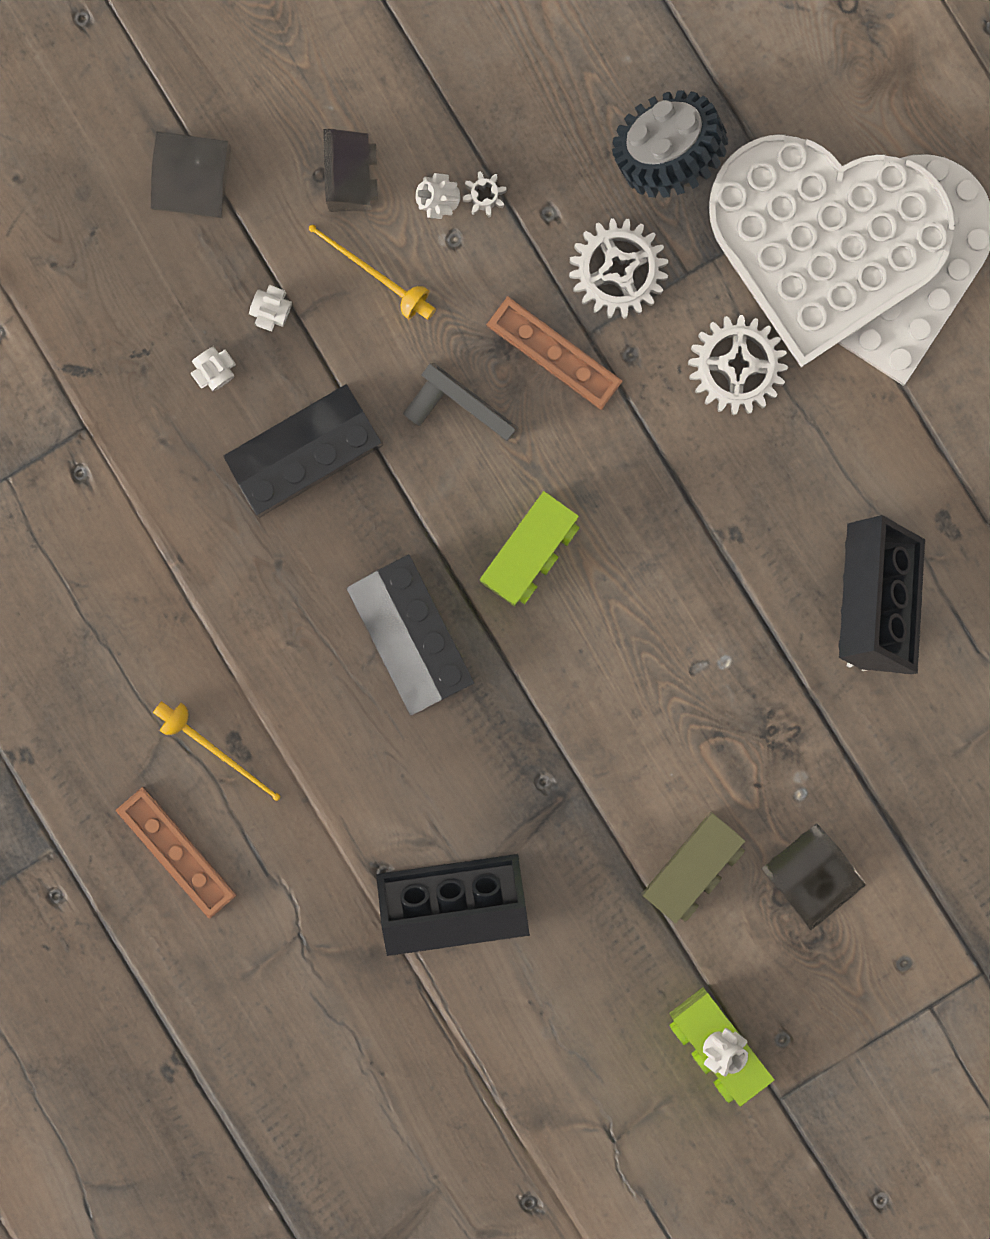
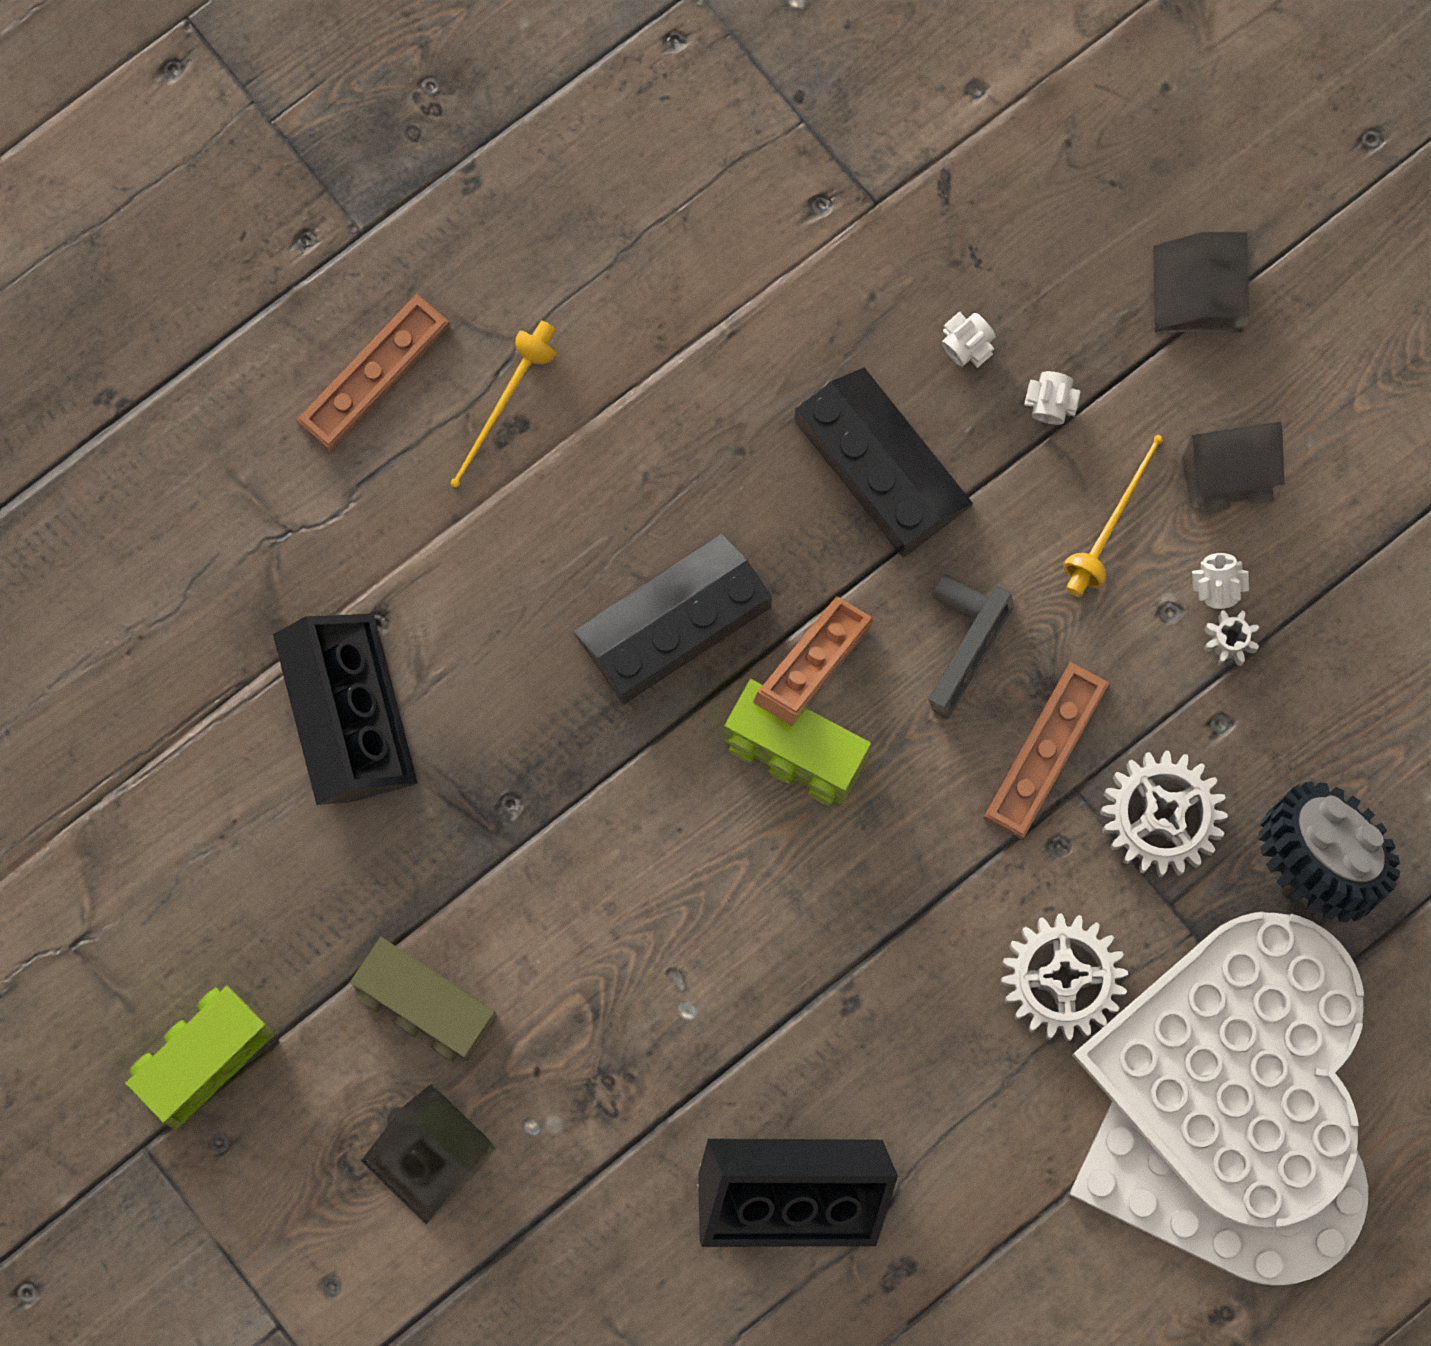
camera: 90 degrees right, 10 degrees down
white gear [703,1028,748,1077] -> none
none -> nougat tile [753,596,874,726]

